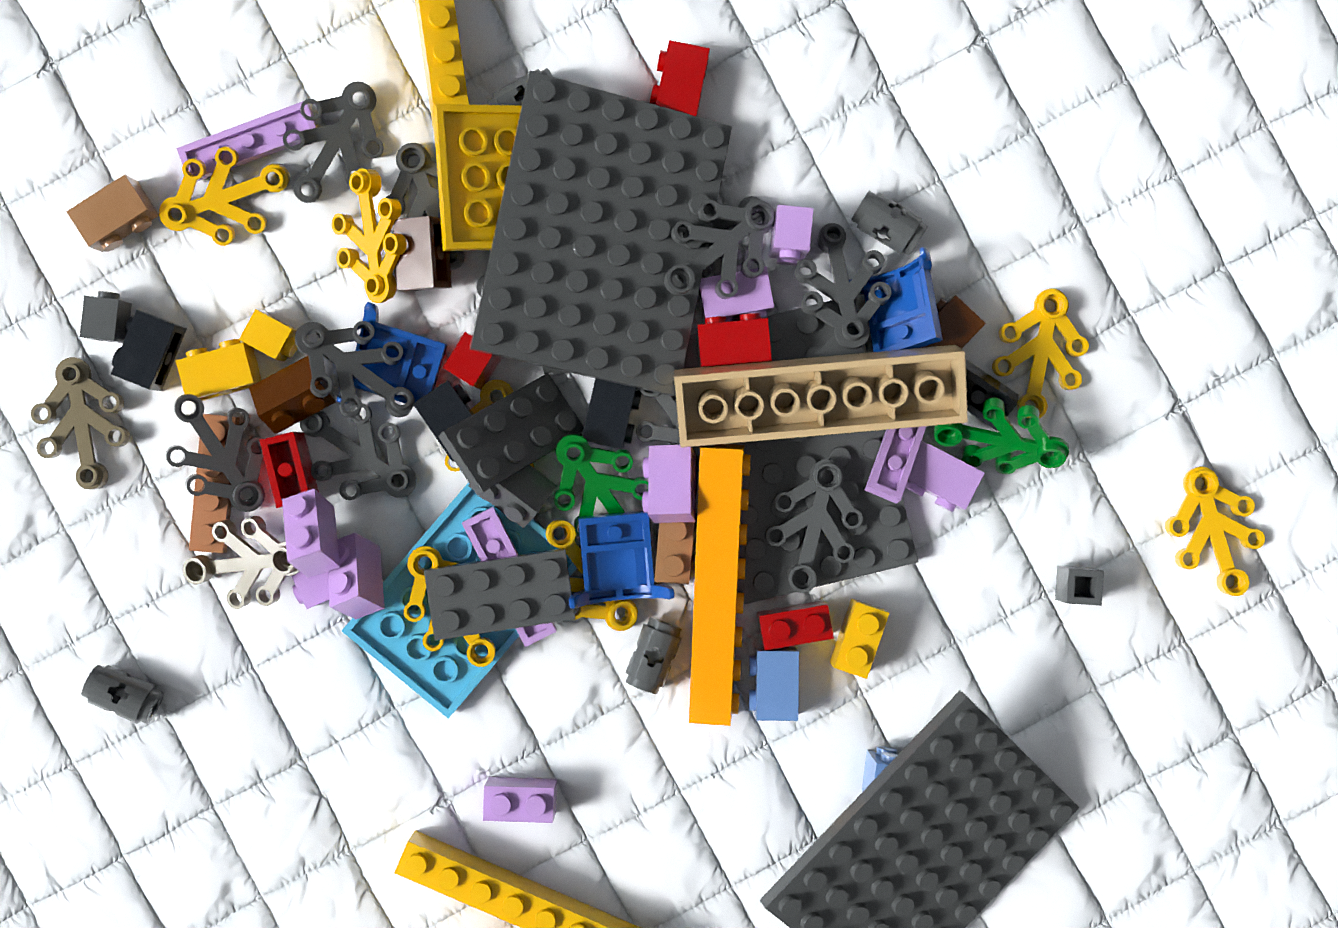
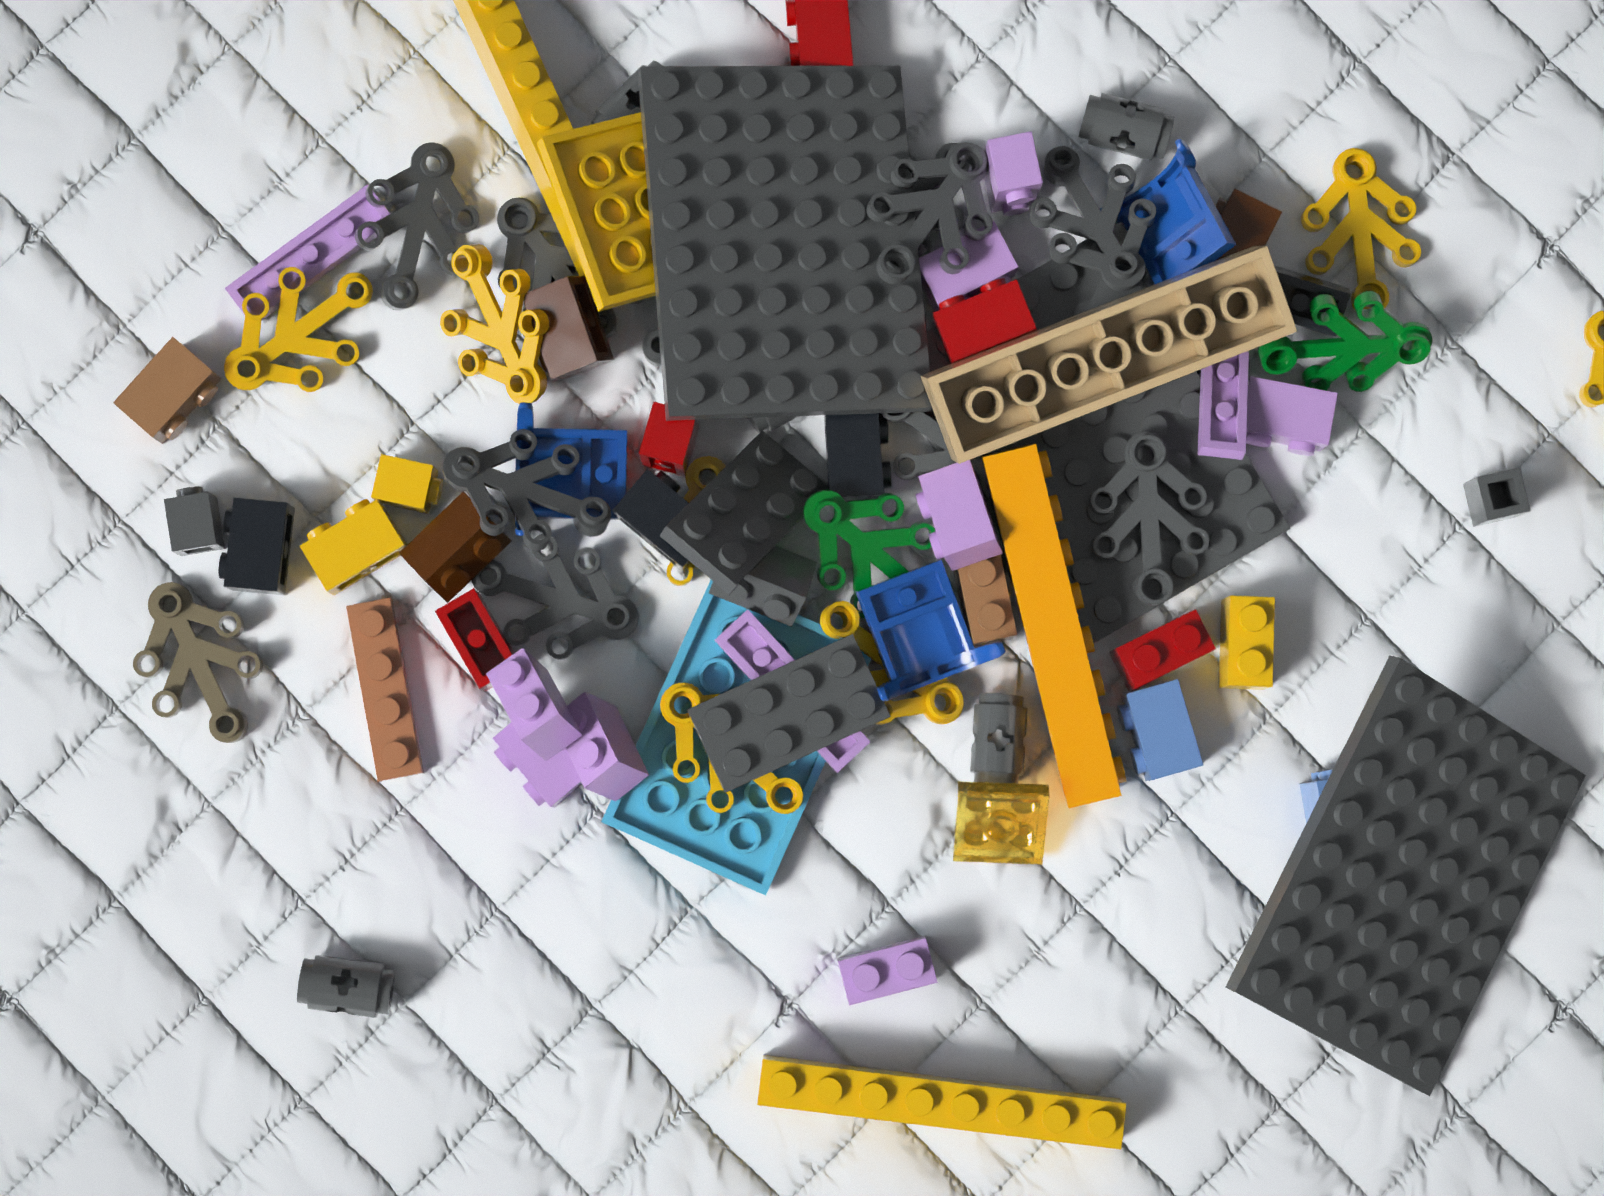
camera: 20 degrees left, 5 degrees down
dark grey plant [165,394,265,512] -> none
plant [182,516,300,609] -> none
none -> clear yellow plate [953,781,1050,865]

